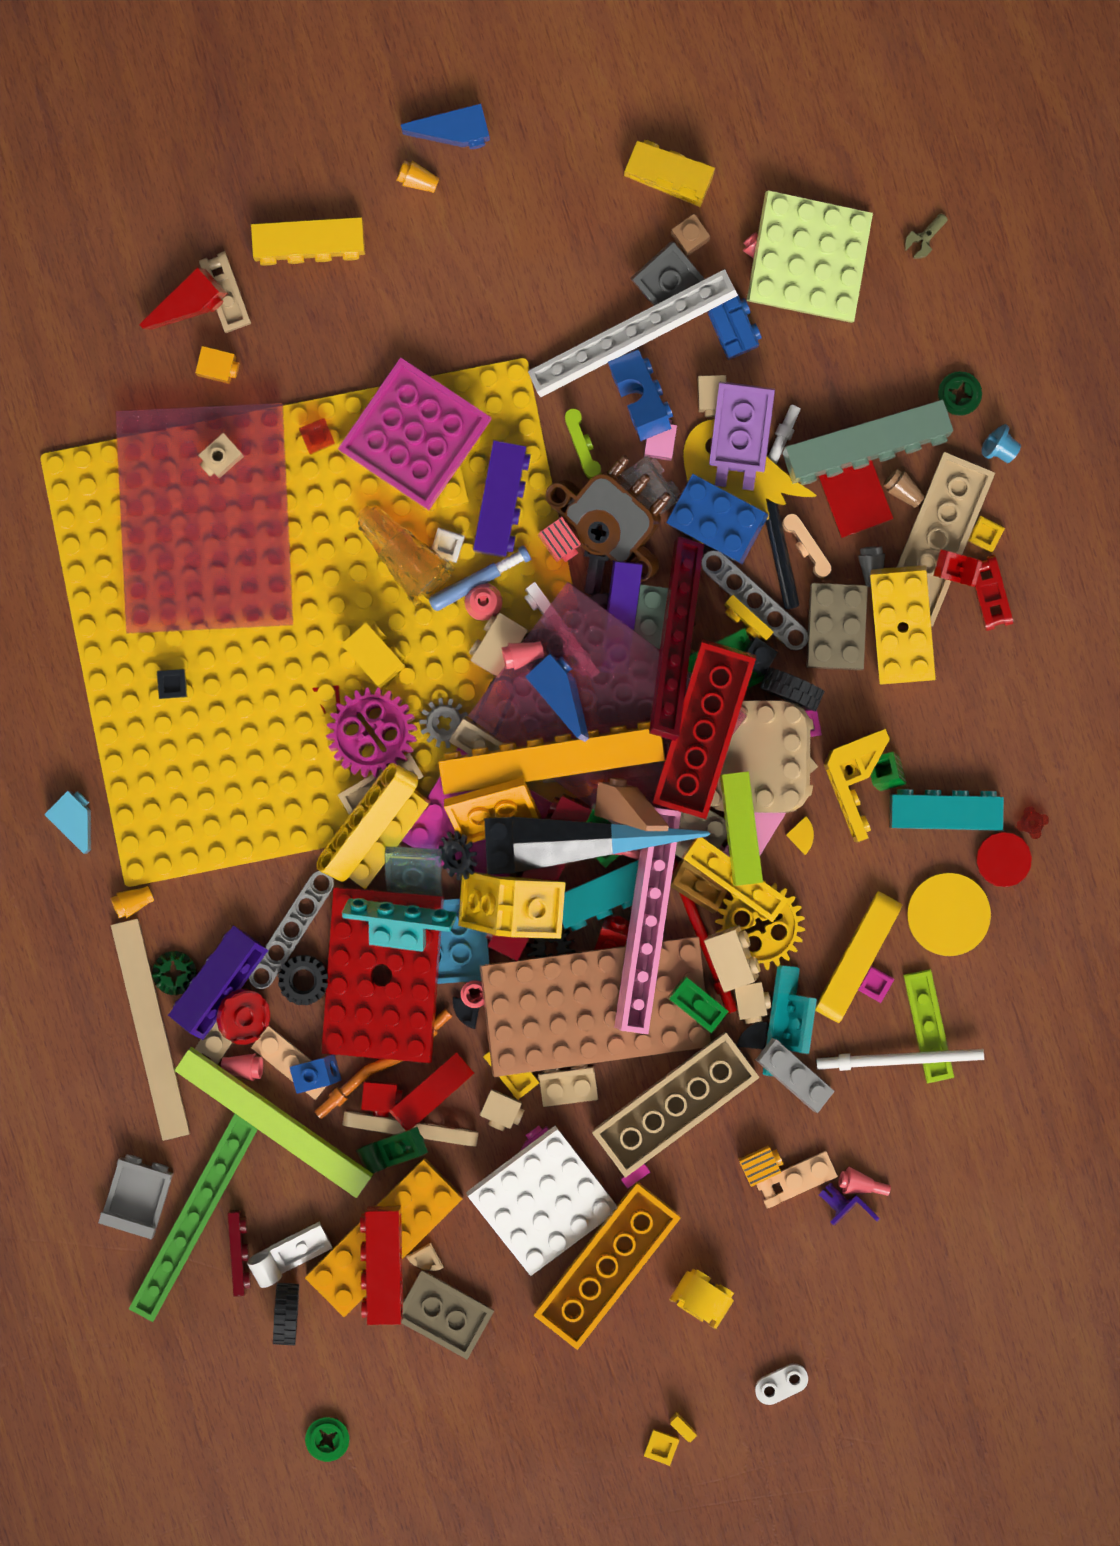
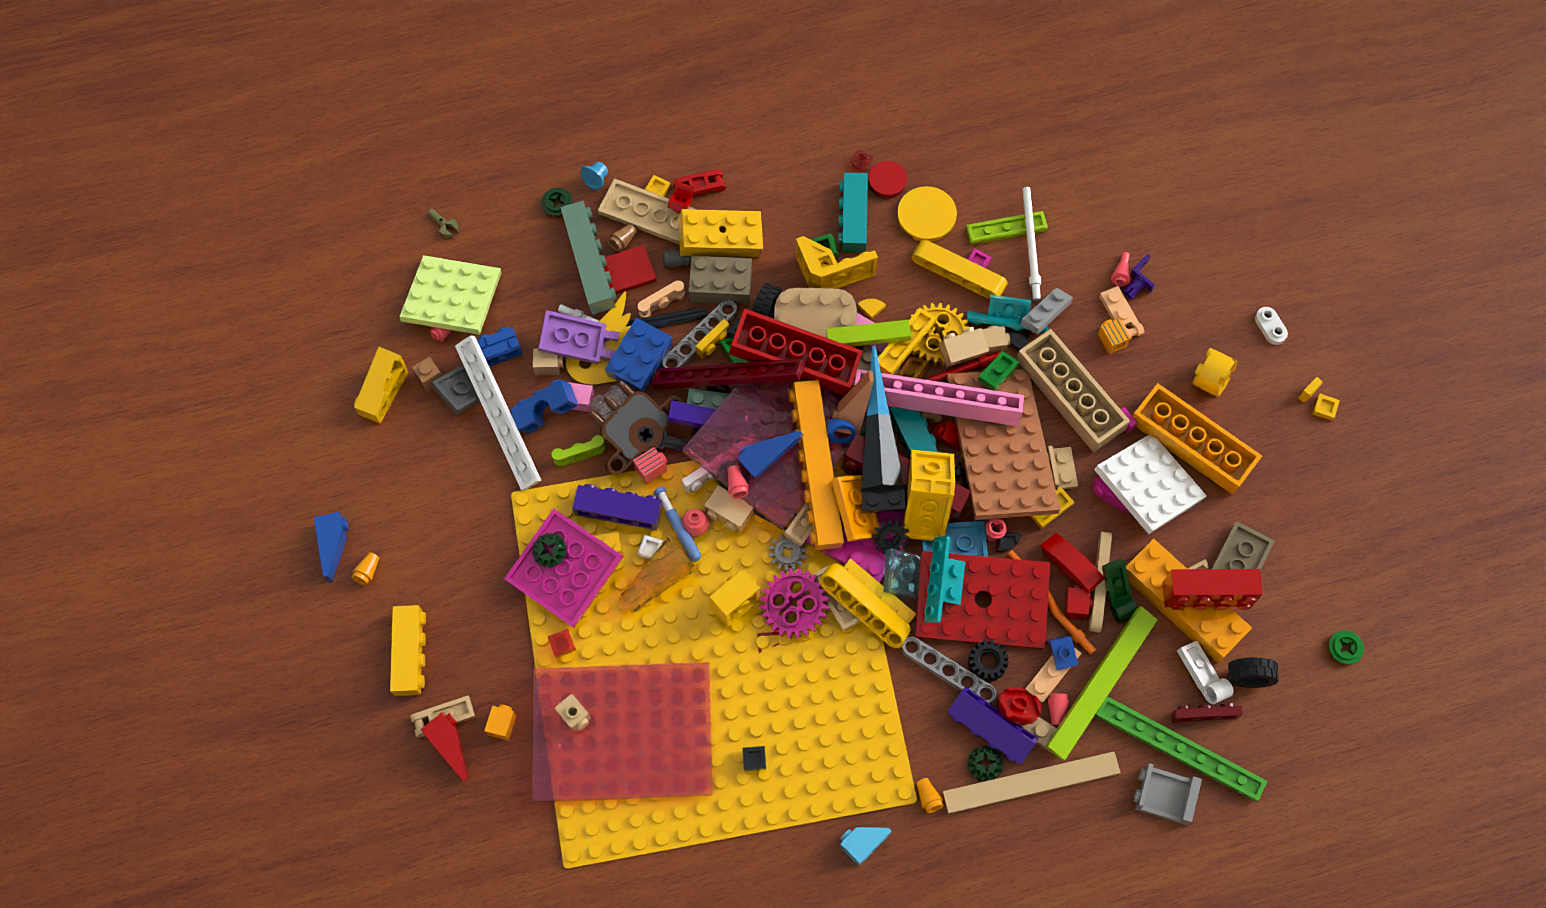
camera: 90 degrees left, 20 degrees down
tan brick [480,1089,525,1131] -> none
none -> dark green gear [532,533,566,568]
none -> blue piece [826,418,856,444]

